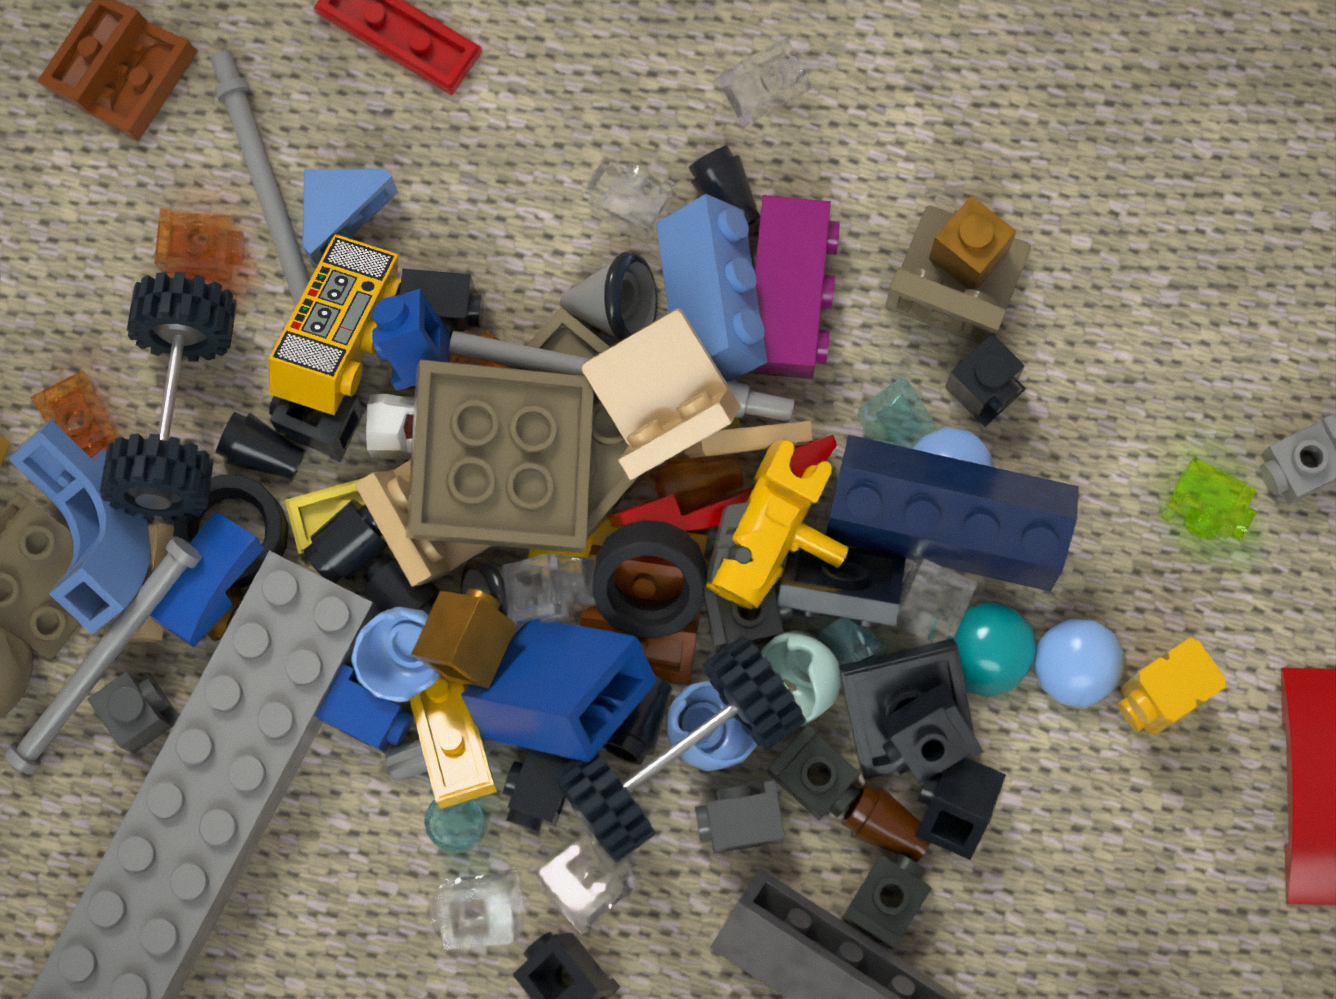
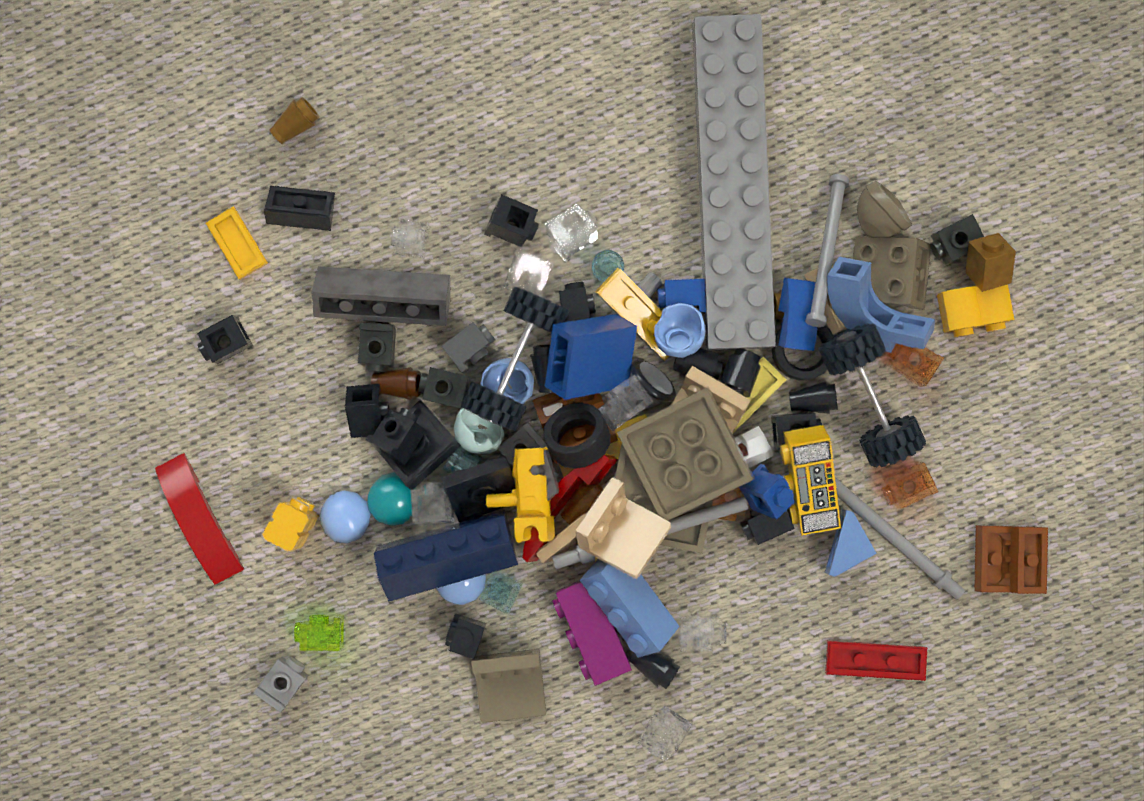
camera: 150 degrees right, 10 degrees up
dark grey brick [87,671,179,754] -> none
pearl gold brick [411,589,518,689] -> none
light grey hat [560,251,658,341] -> none
pearl gold brick [929,195,1017,290] -> none

